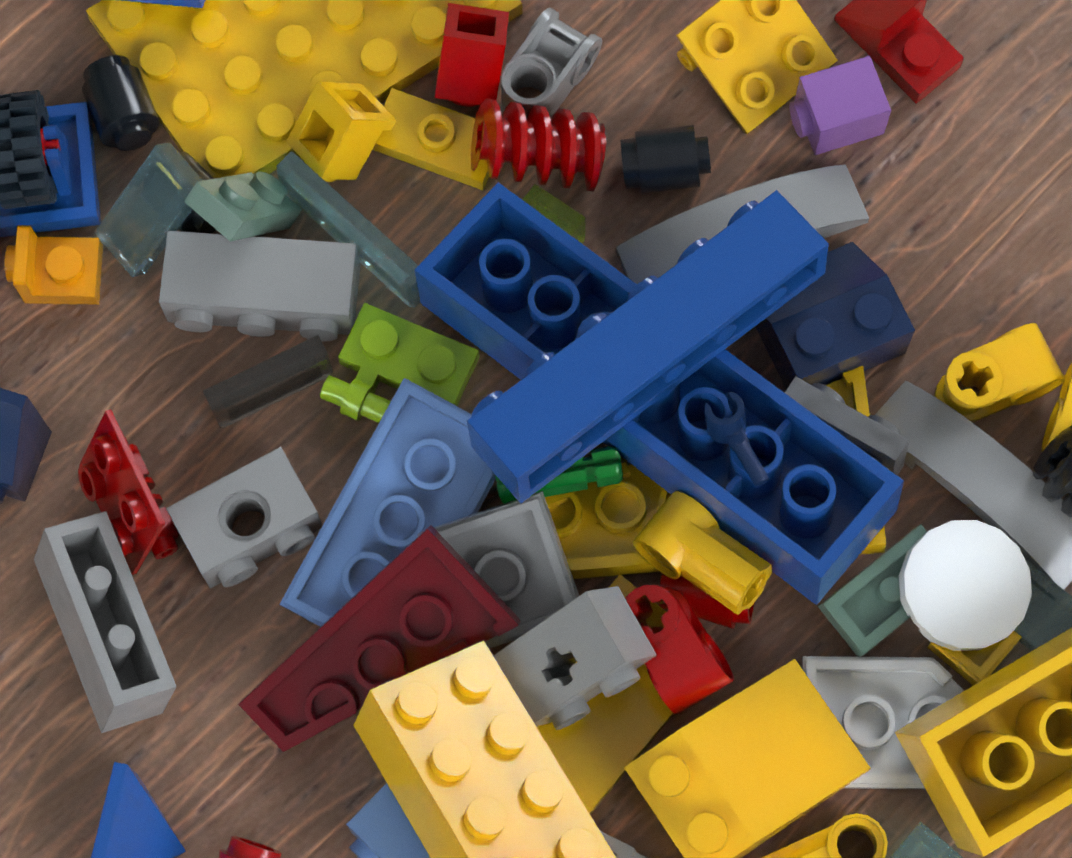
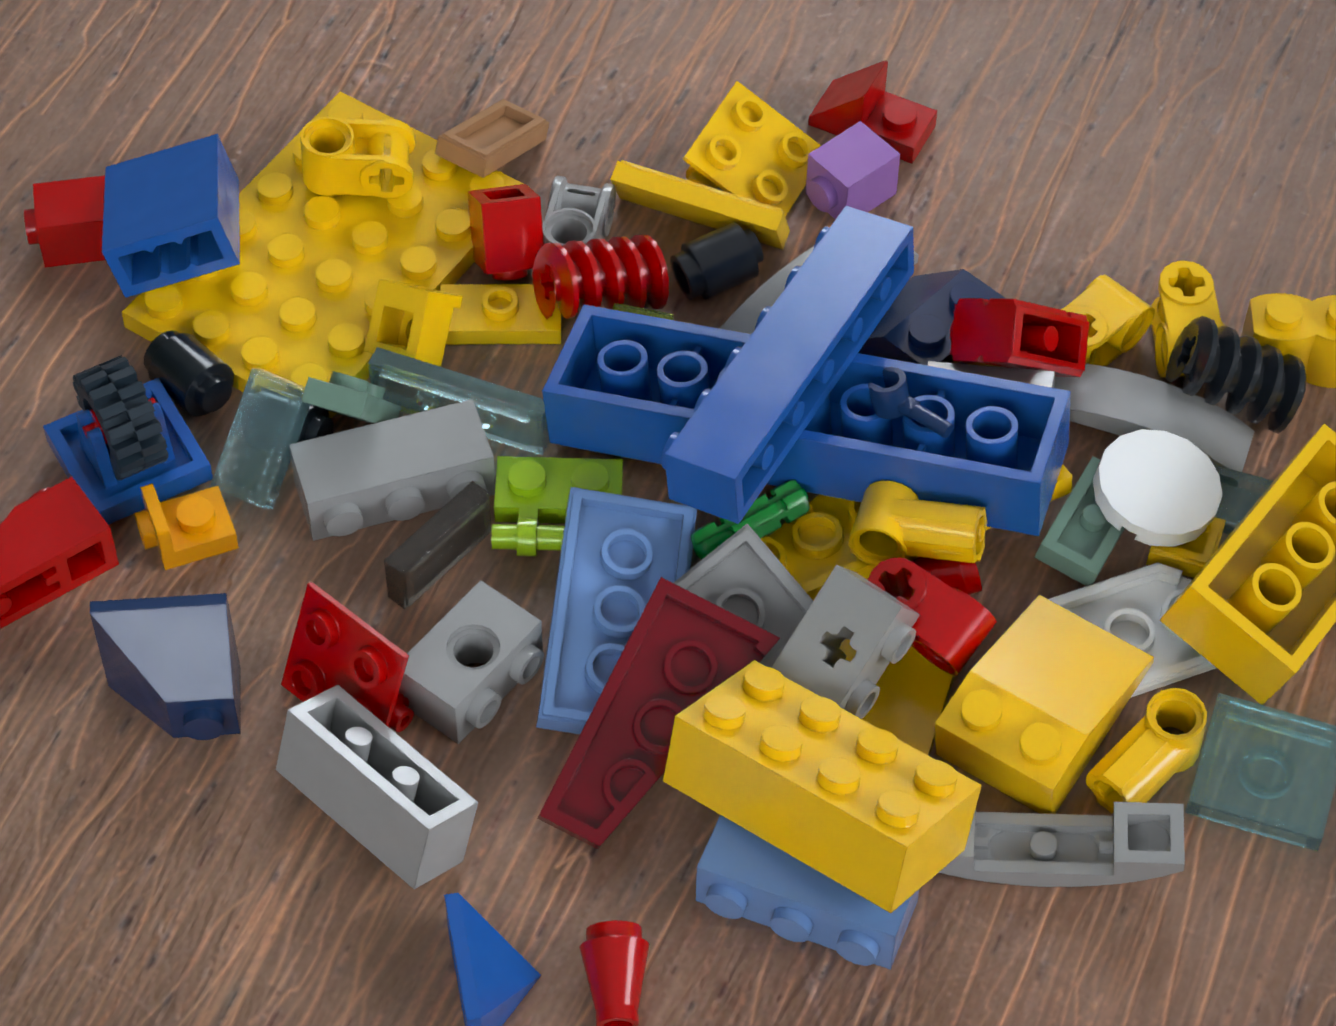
camera: 25 degrees left, 20 degrees down
none -> yellow tile [610,160,790,249]
none -> red brick [950,298,1089,377]

